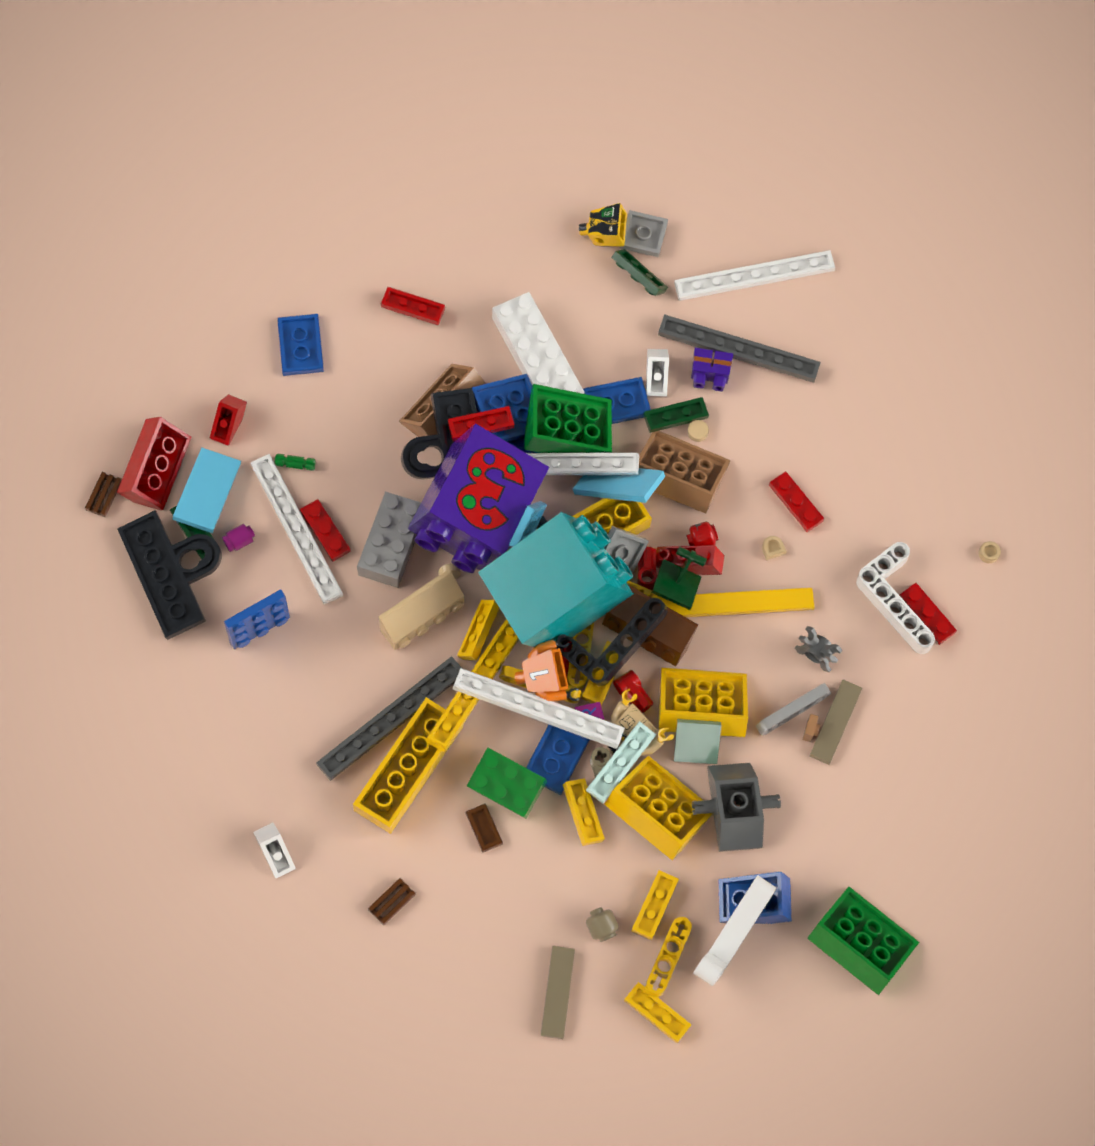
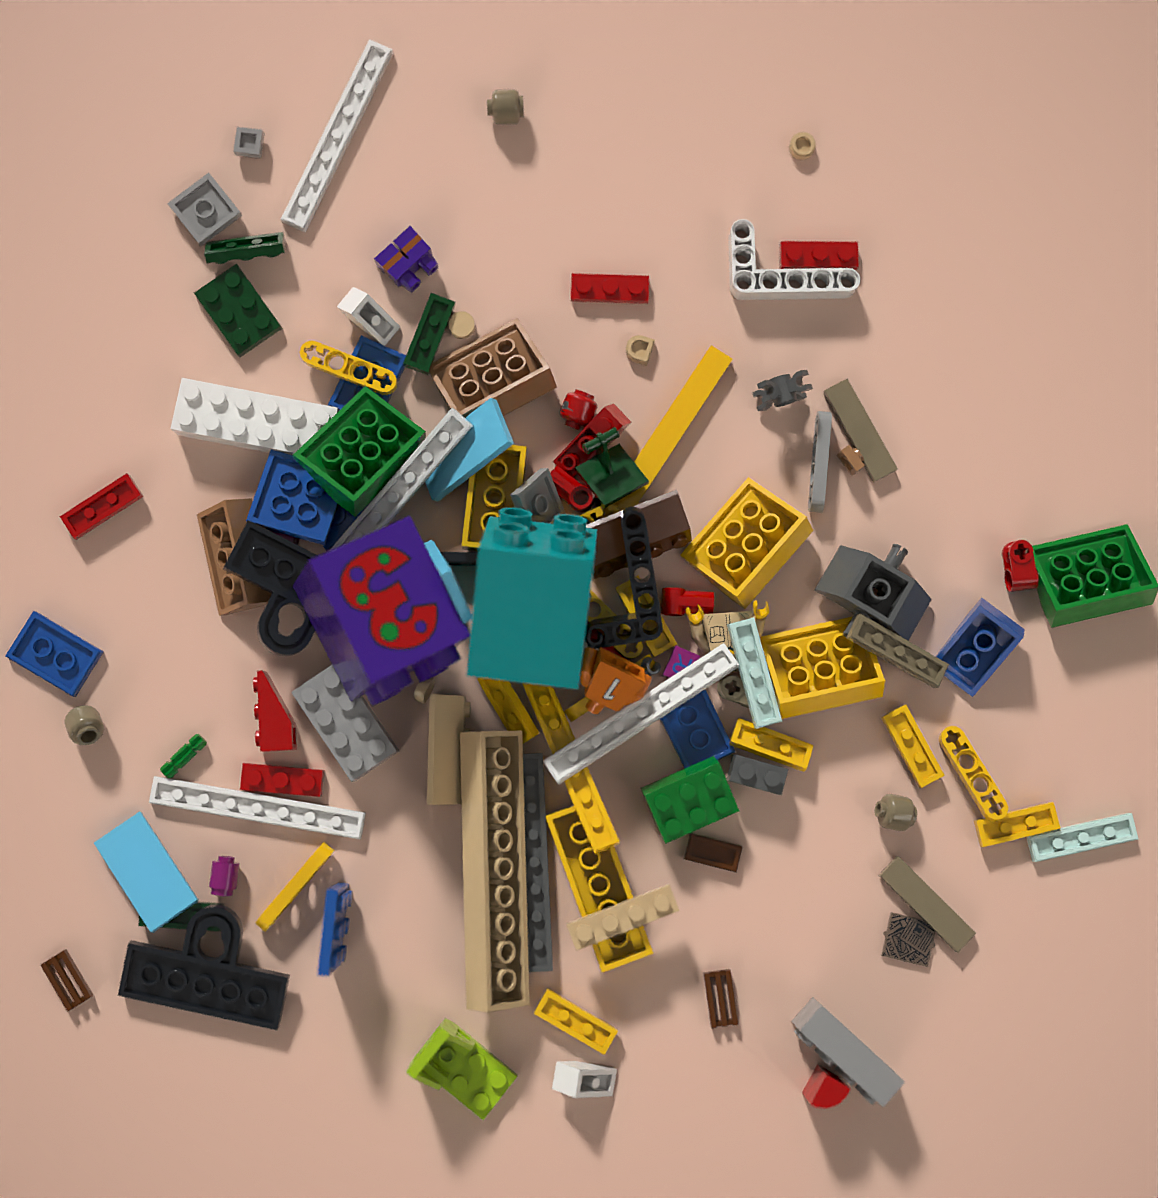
camera: 55 degrees left, 15 degrees up
red slope [117,417,192,511] -> none
red slope [209,394,247,446] -> none
red plate [448,406,514,441] -> none
torso [579,203,627,247] -> none
dark grey plate [658,314,821,383] -> none
tile [674,719,721,764] -> none
white beam [693,876,776,986] -> none
none -> dark tan head [64,705,104,745]
none -> dark green plate [194,264,283,357]
none -> light grey plate [233,127,264,158]
none -> red slope [253,670,297,752]
none -> yellow beam [255,842,334,932]
none -> yellow beam [300,341,398,395]
none -> lime bracket [406,1018,518,1120]
none -> tan brick [460,731,530,1012]
none -> dark tan head [487,89,524,125]
none -> yellow plate [534,988,618,1055]
none -> tan plate [567,884,680,951]
none -> dark grey brick [726,755,788,795]
none -> light grey brick [792,997,905,1107]
none -> red brick [802,1064,851,1109]
none -> dark tan tile [847,614,949,688]
none -> clear smoke piece [881,912,935,967]
none -> red piece [1002,540,1039,592]
none -> light aqua tile [1027,813,1138,862]

